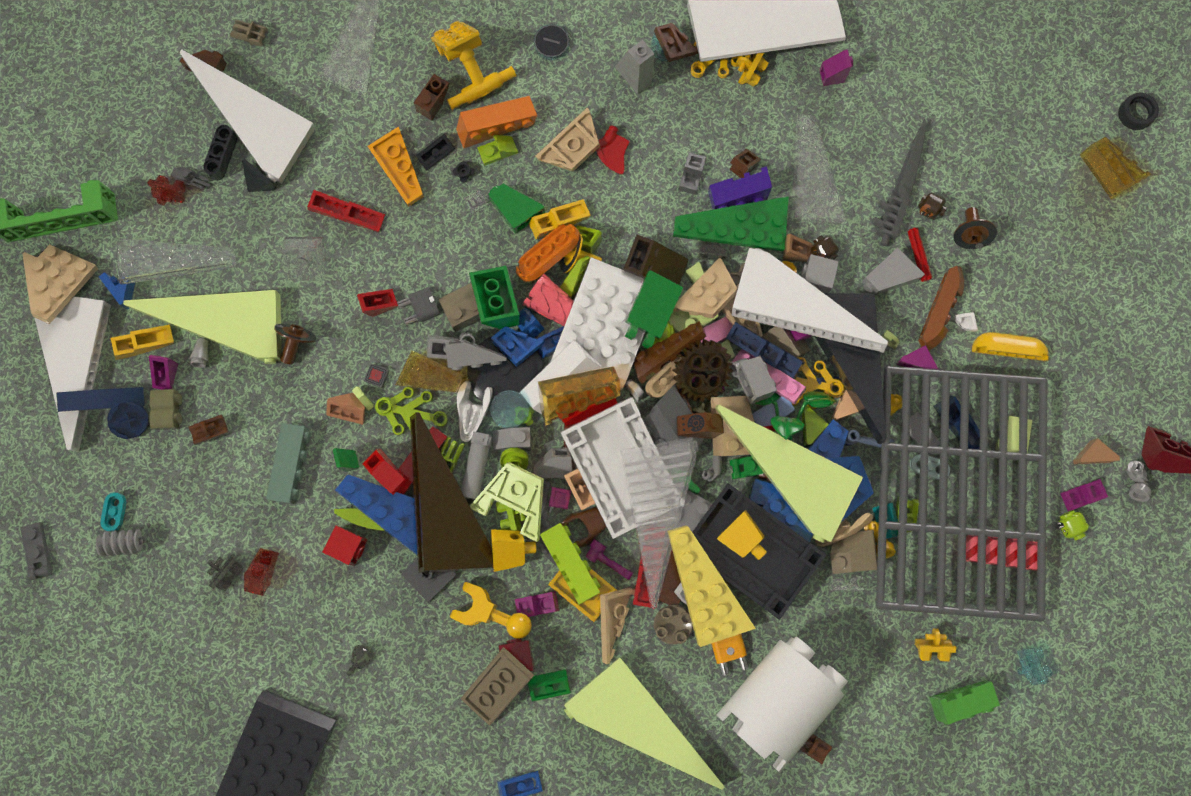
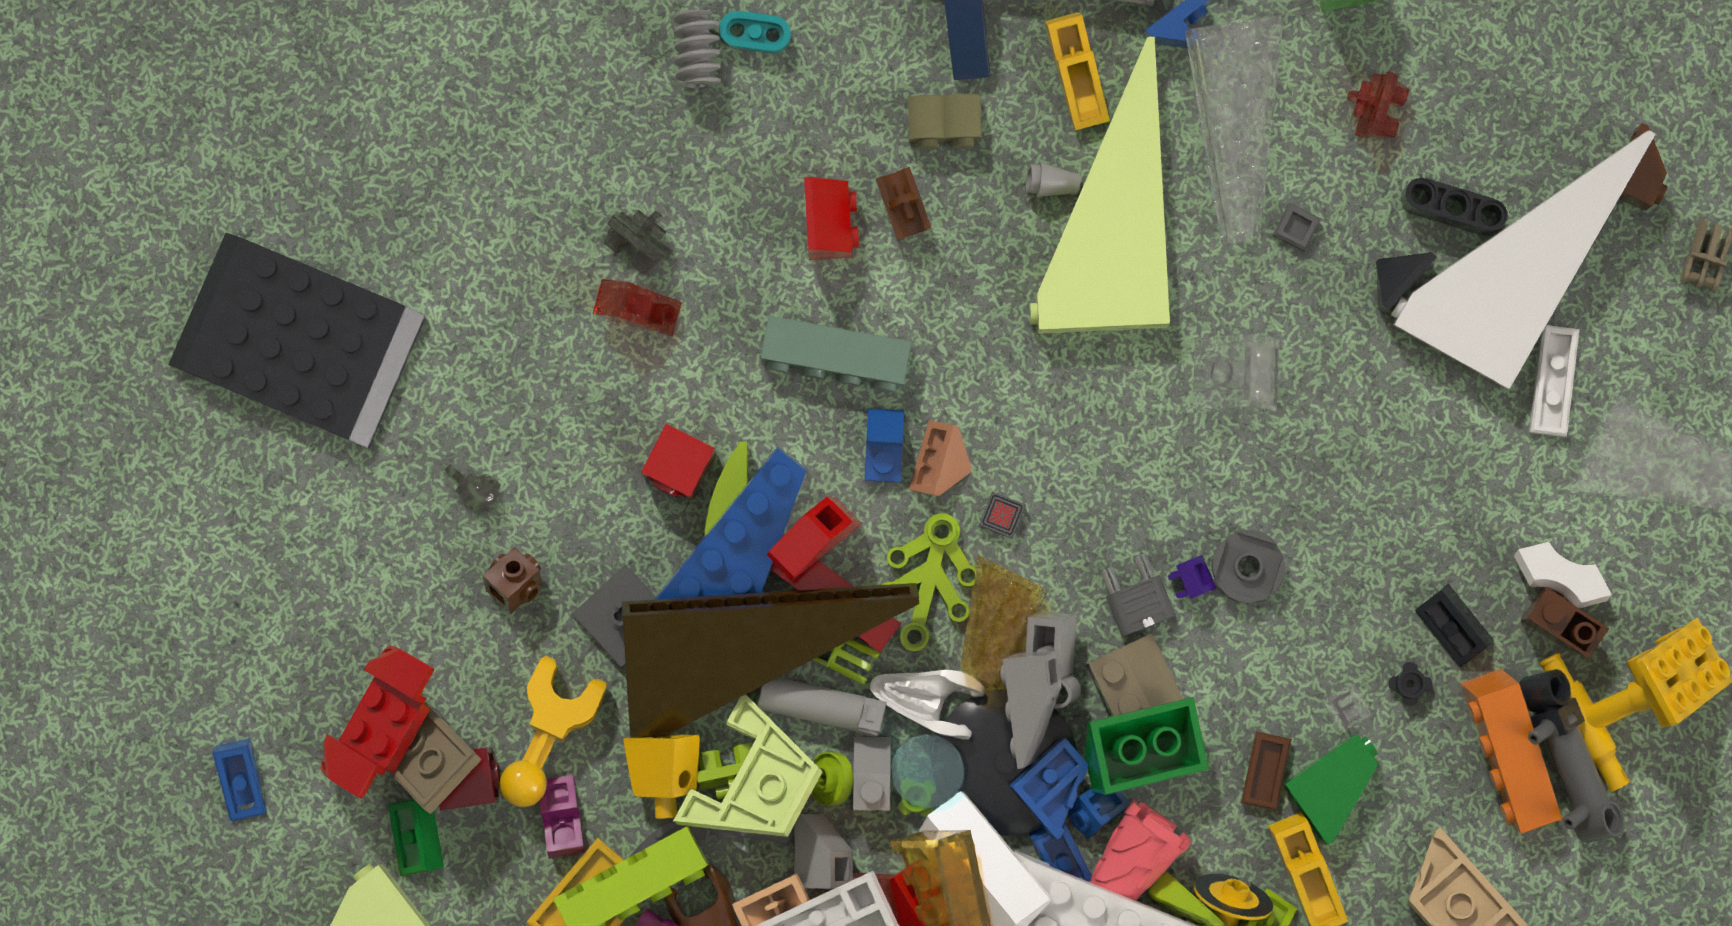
camera: 90 degrees right, 5 degrees up
dark blue tile [107,401,149,439] -> none
magenta slope [149,355,179,390] -> none
dark grey piece [171,167,211,189] -> none
reddish brown piece [274,324,316,365] -> none
red slope [307,190,385,232] -> none
green slope [333,448,359,472] -> none
yellowish green tile [352,387,374,411] -> none
red slope [357,289,398,317] -> none
light orange wing [368,127,424,207] -> none
lime slope [477,135,518,166] -> none
orange tile [516,224,580,282] -> none
black tile [534,24,570,60] -> none
dark pink tile [549,487,571,510] -> none
none -> red piece [320,645,435,799]
none -> reddish brown brick [482,547,543,614]
none -> red slope [804,177,859,260]
none -> blue slope [865,409,904,483]
none -> dark purple tile [1168,555,1216,599]
none -> dark grey plate [1211,530,1285,604]
none -> reddish brown tile [1241,731,1292,811]
none -> dark grey tile [1272,202,1322,252]
none -> white tile [1514,542,1612,608]
none -> dark grey piece [1519,669,1625,843]
none -> white tile [1529,325,1580,437]

